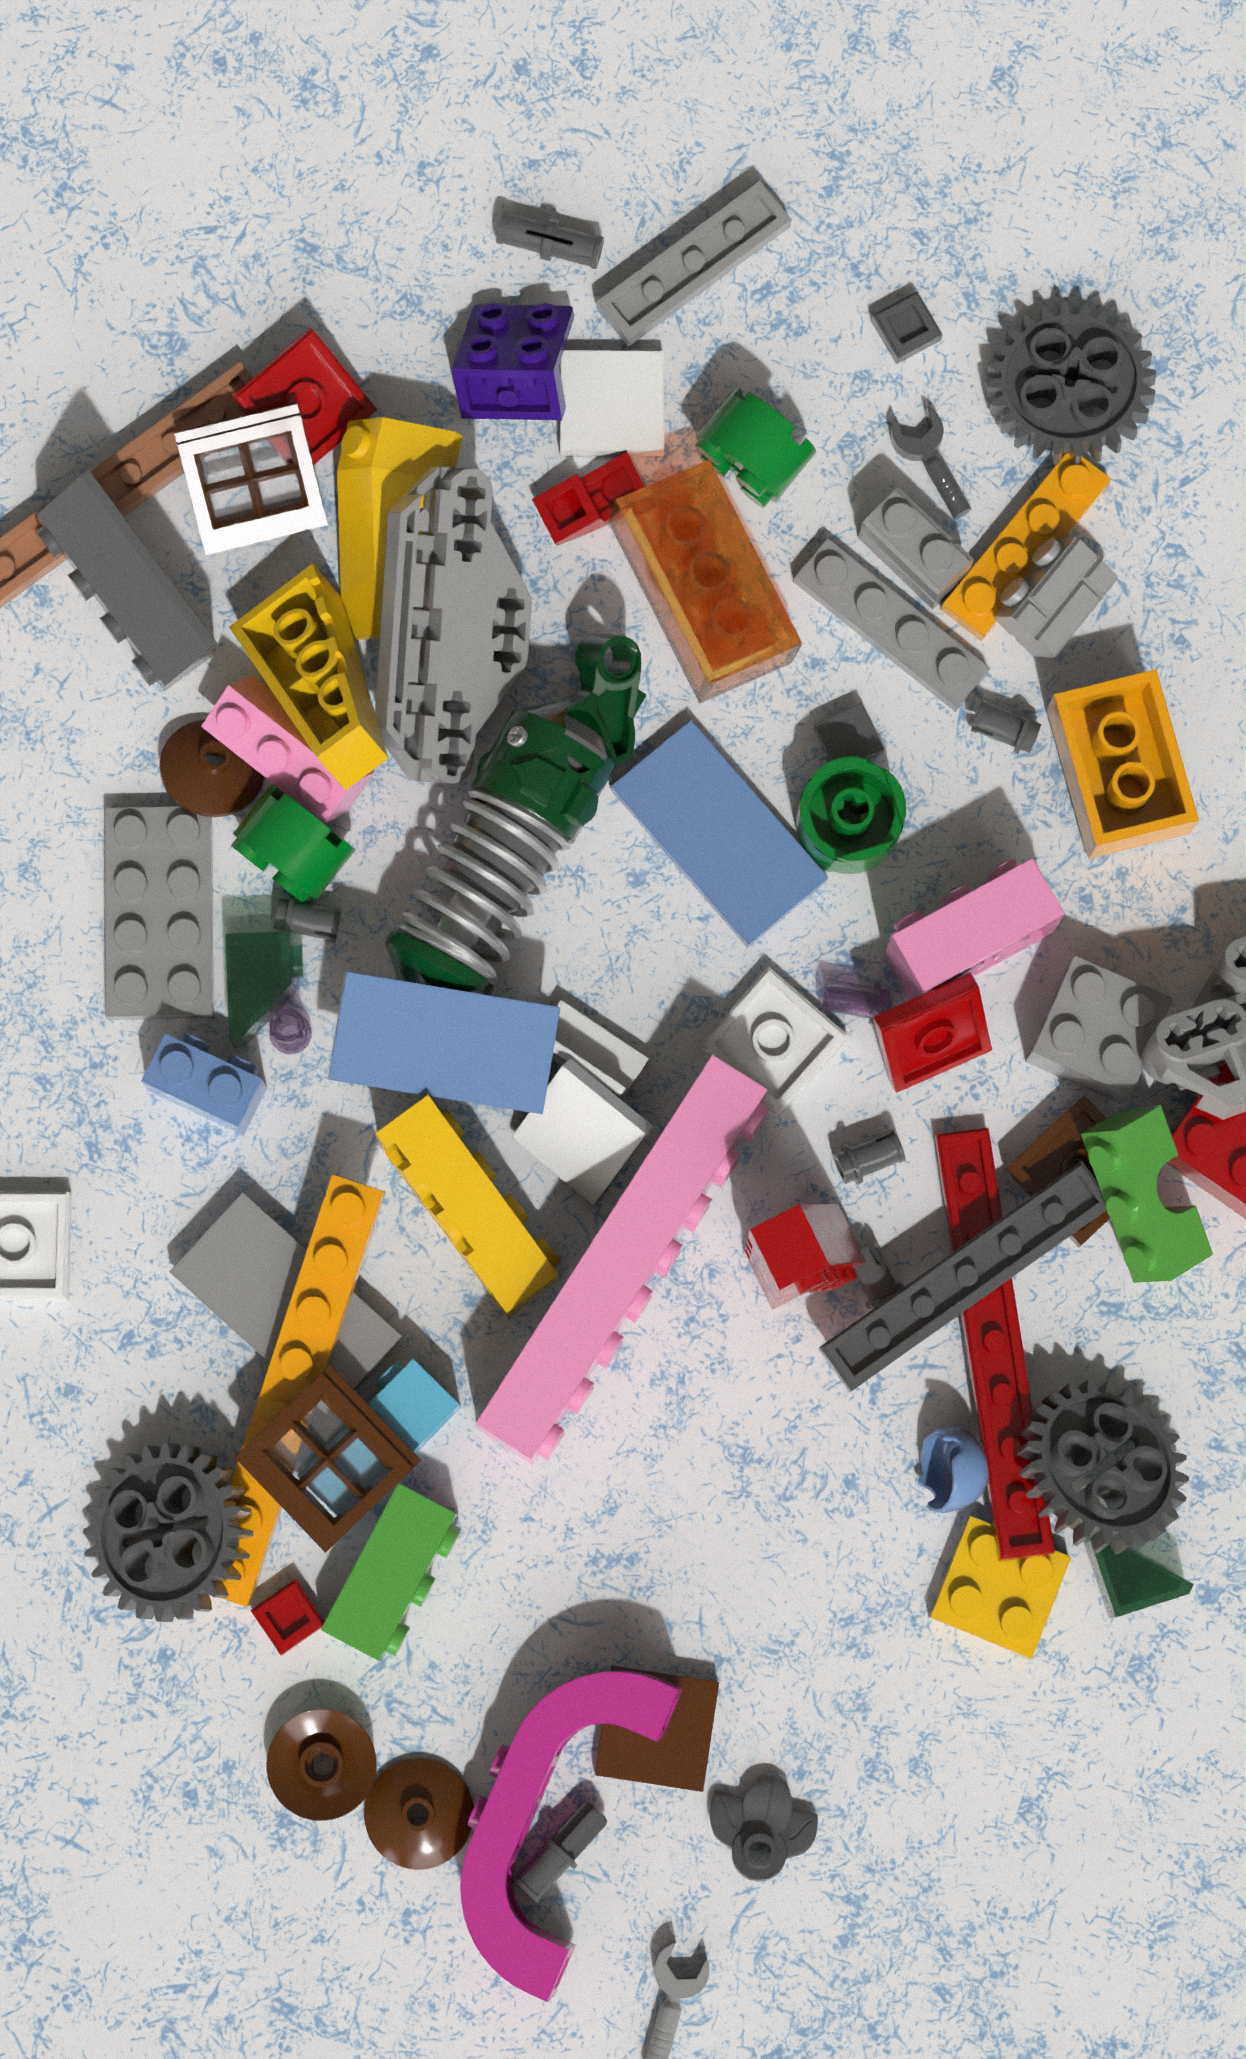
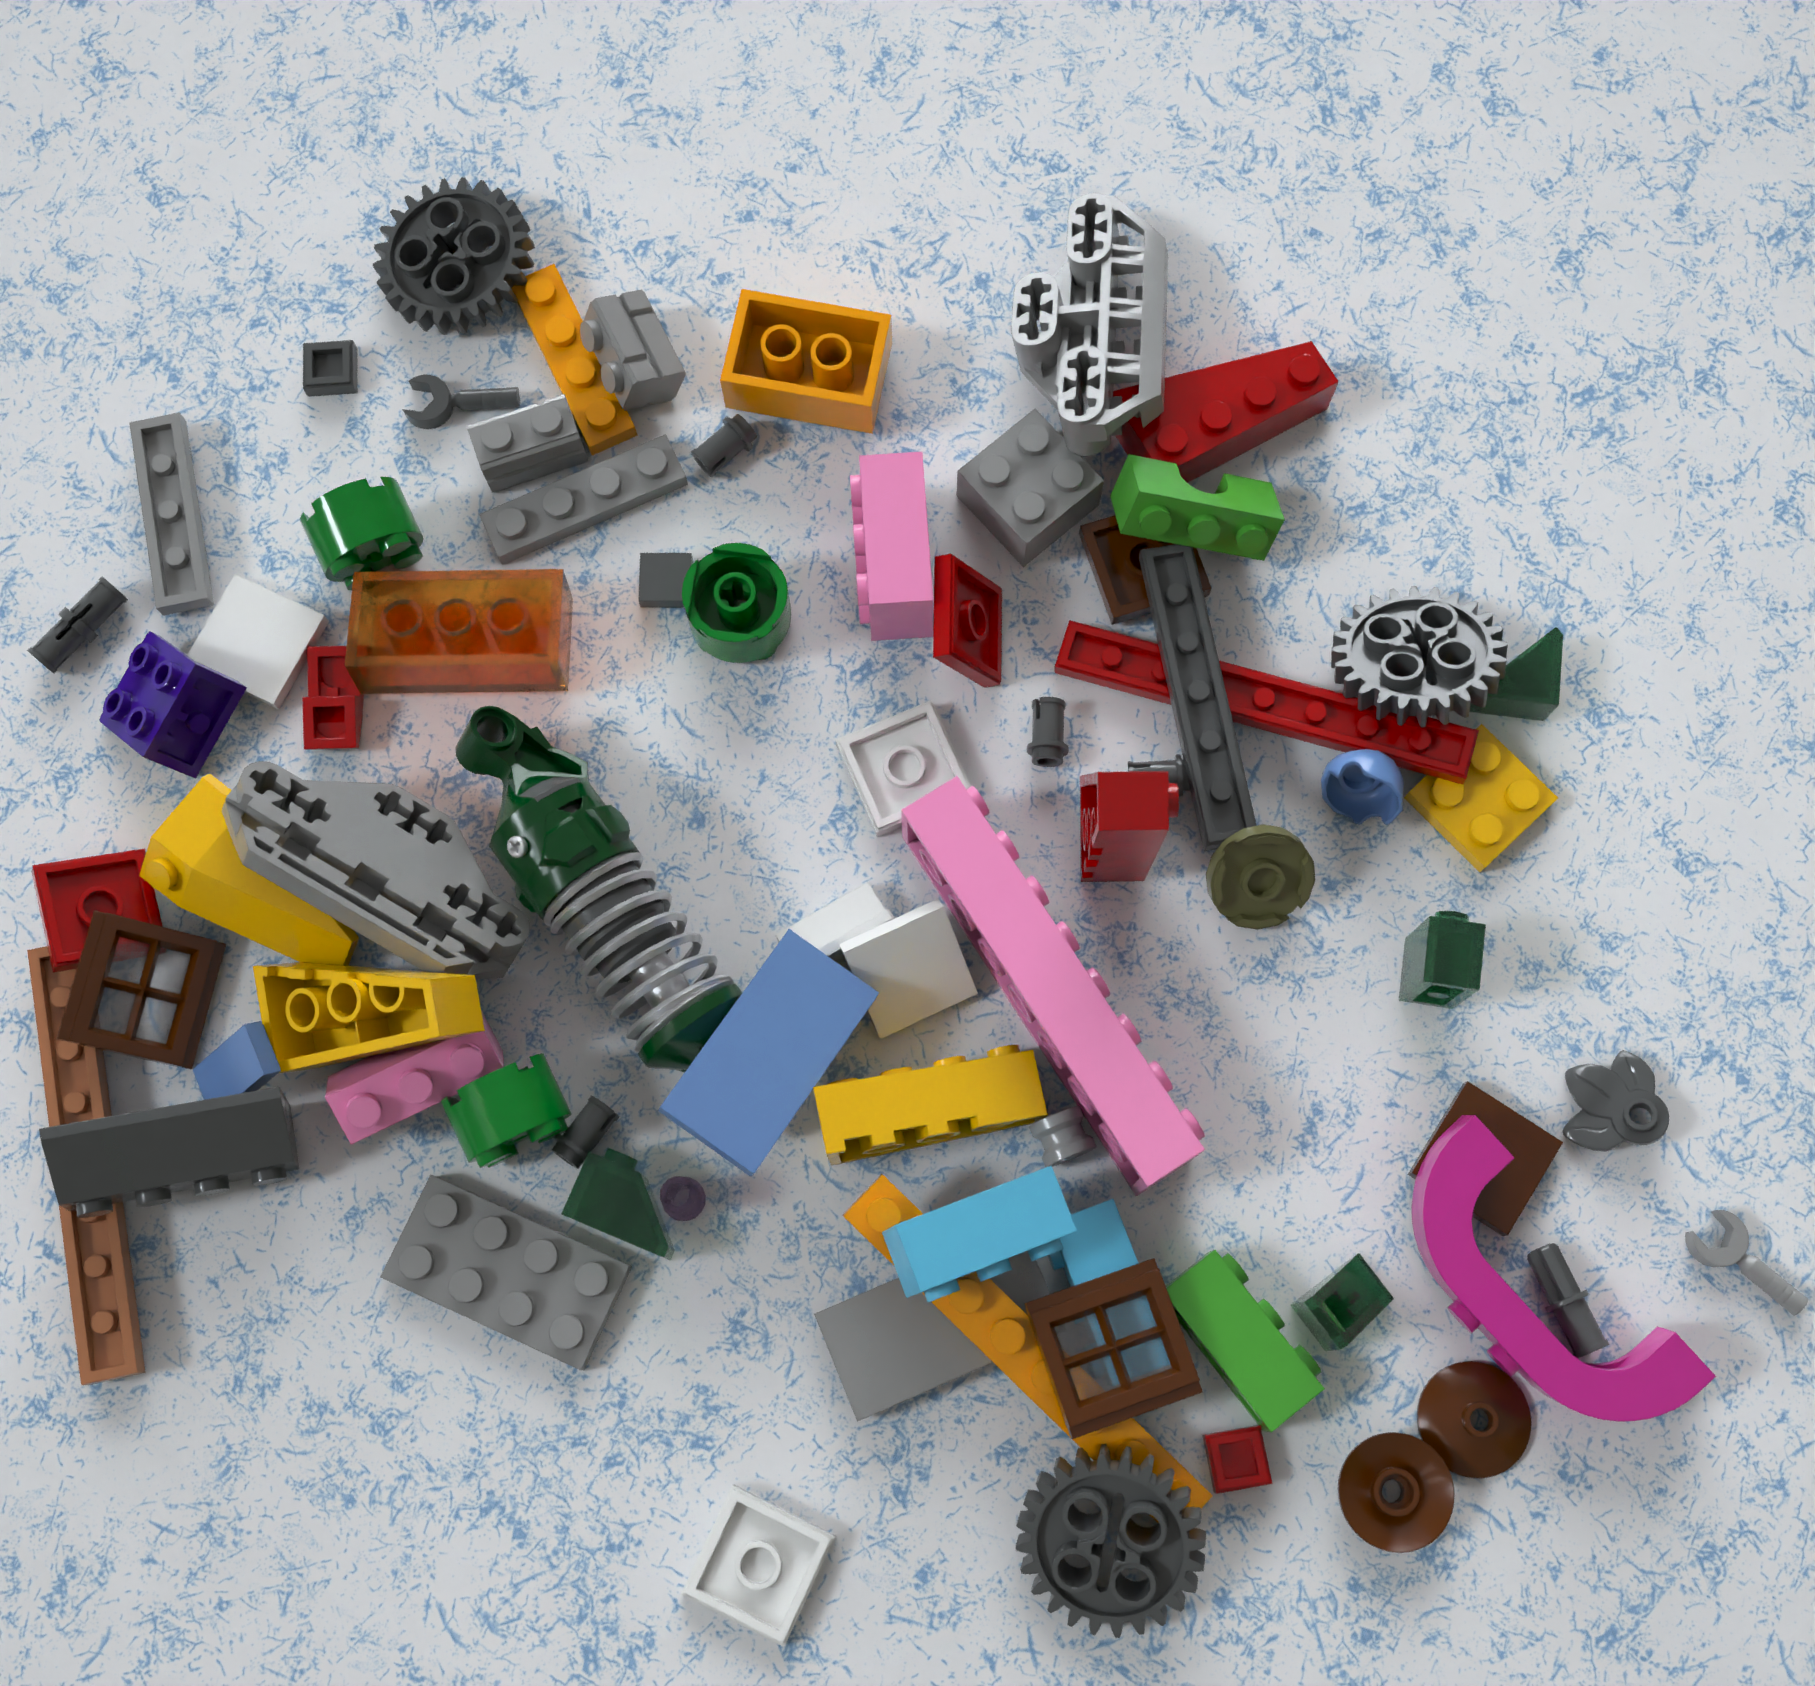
camera: 60 degrees left, 5 degrees down
medium blue brick [141,1032,267,1136] -> none
reddish brown dish [159,719,265,817] -> none
medium blue tile [611,720,829,948] -> none
clear purple pin [822,978,891,1025] -> none
none -> medium blue tile [193,1021,281,1100]
none -> medium azure brick [882,1165,1077,1302]
none -> light grey wheel [1029,1106,1097,1167]
none -> olive tile [1206,824,1315,930]
none -> clear green slope [1291,1253,1394,1351]
none -> clear green brick [1399,911,1486,1009]

